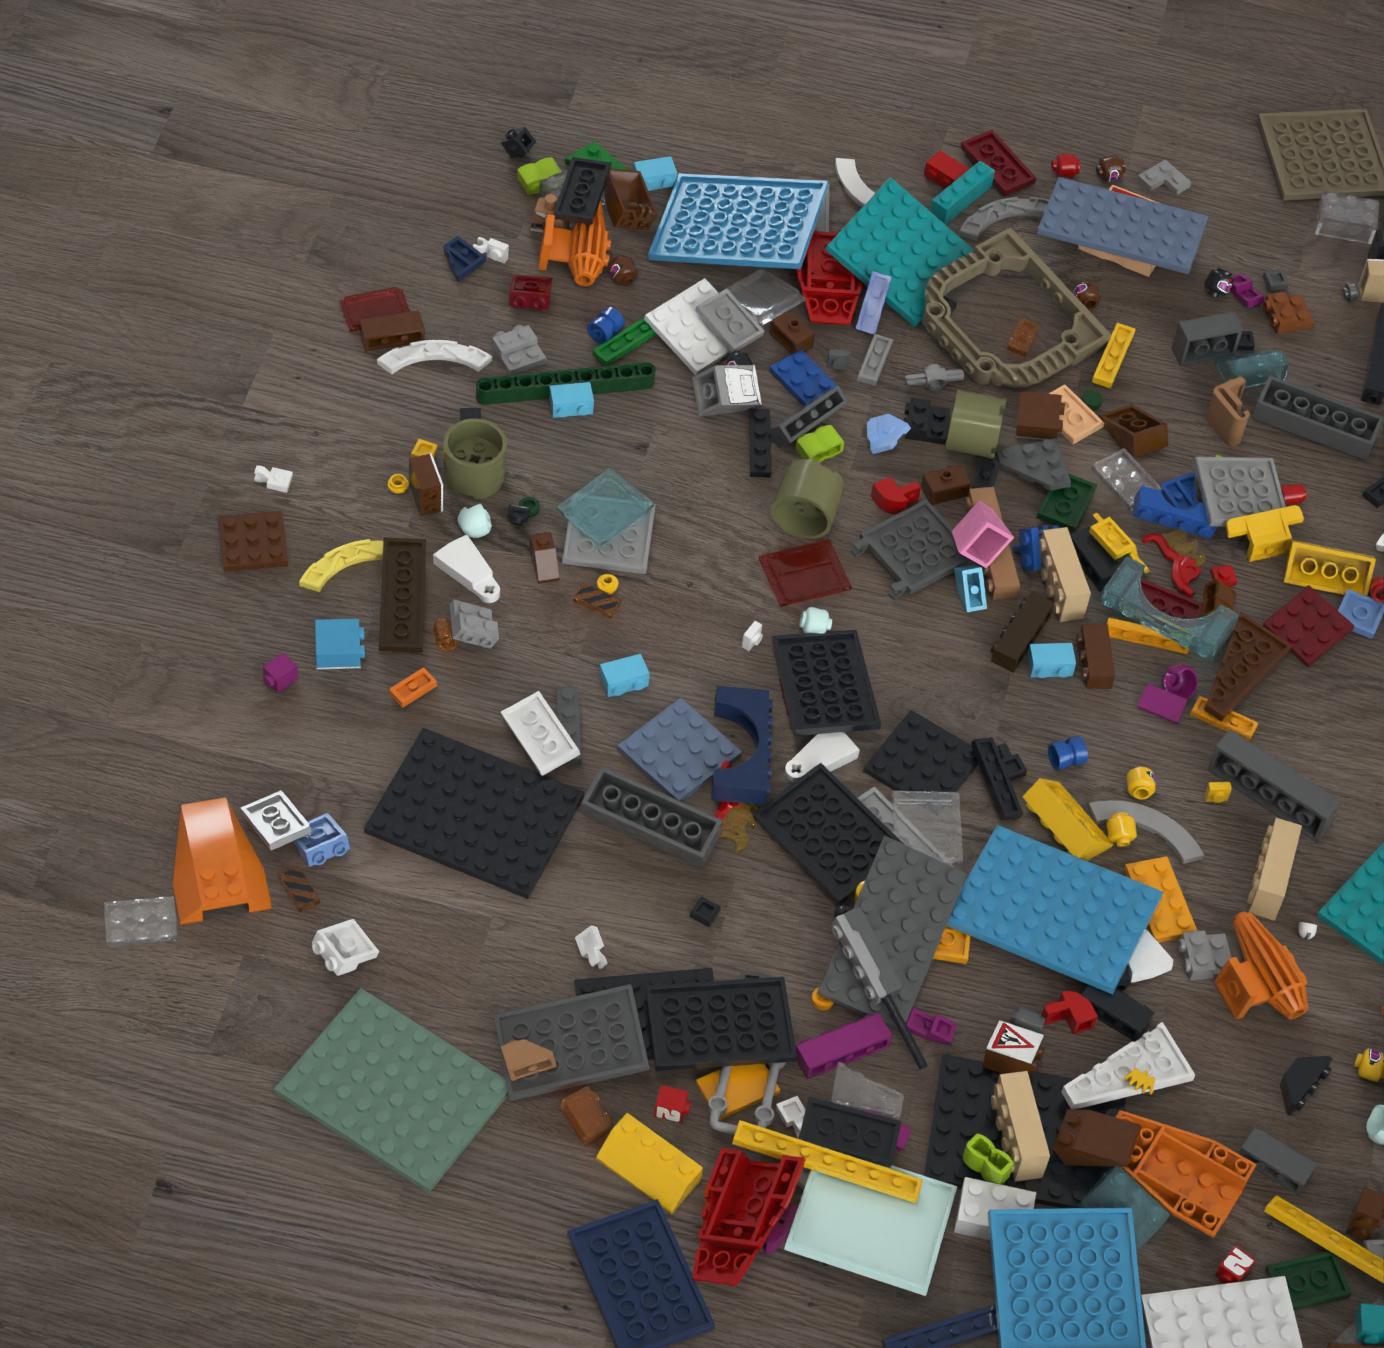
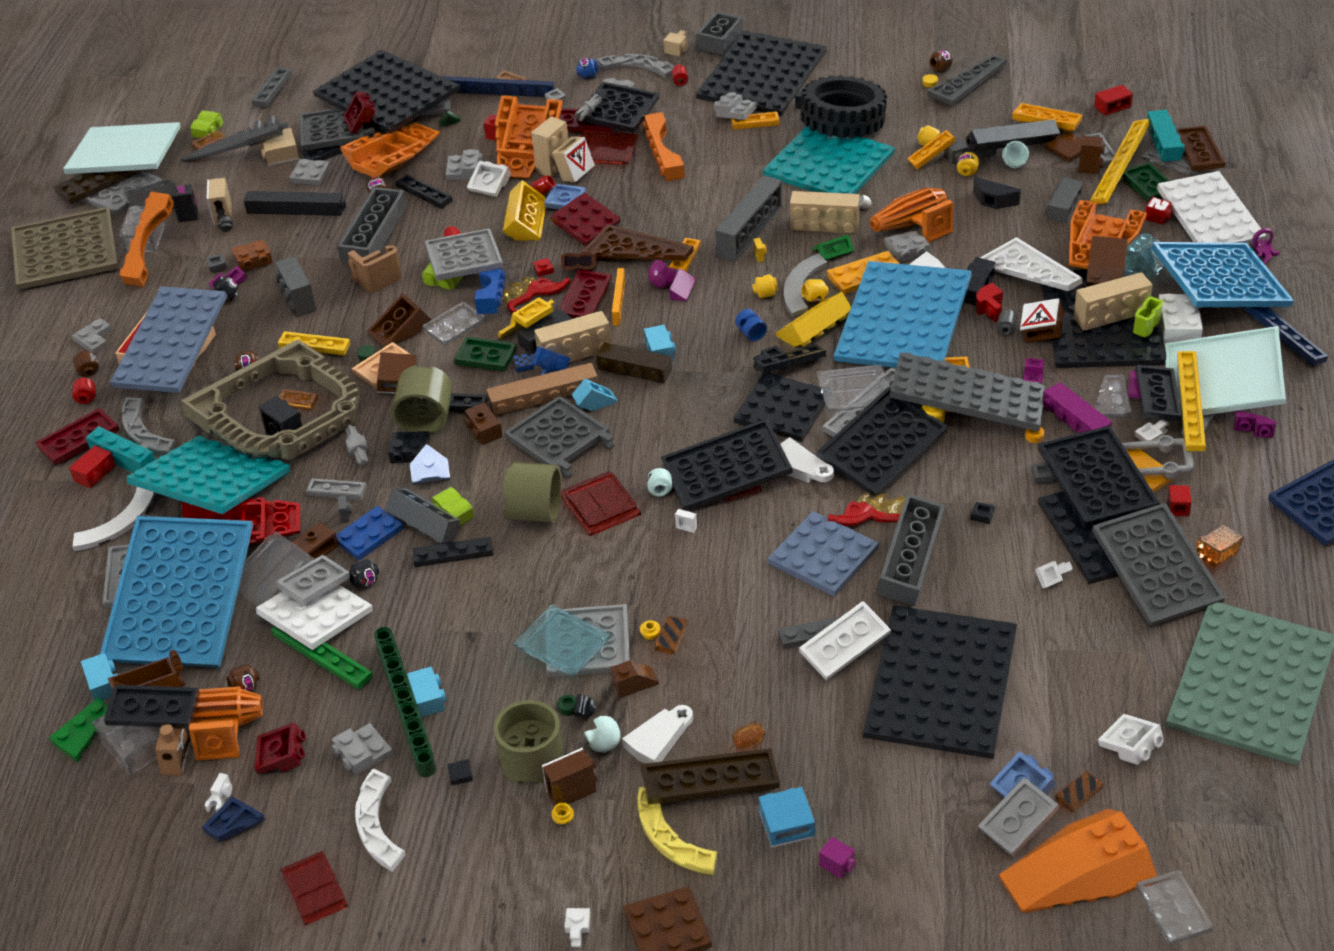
camera: 90 degrees left, 10 degrees down
reddish brown brick [359,310,425,352] -> none
orange plate [389,667,437,708] -> none
yellow plate [411,439,438,459] -> none
light grey plate [450,599,499,649] -> none
black brick [501,127,536,158] -> none
medium nougat slope [501,1039,557,1081] -> none
lime brick [517,157,563,195] -> none
blue wheel [587,307,625,344] -> none
yellow slope [596,1113,703,1214] -> none
medium azure brick [599,654,650,697] -> none
light grey slope [692,365,762,417] -> none
red wedge [692,1148,806,1286] -> none
dark blue arch [711,686,773,805] -> none
piece [831,905,928,1070] -> none
plate [856,271,892,334] -> none
red brick [871,477,921,515] -> none
bright pink slope [952,501,1014,568] -> none
dark grey plate [996,438,1071,491] -> none
reddish brown brick [1076,624,1115,689] -> none
clear light blue arch [1100,556,1240,661] -> none
yellow piece [1124,1068,1155,1094] -> none
blue wing [1158,472,1198,510] -> none
clear light blue slope [1214,348,1289,388] -> none
yellow plate [1226,505,1304,562] -> none
none -> orange arch [120,192,174,287]
none -> black brick [258,396,303,436]
none -> green panel [812,234,854,260]

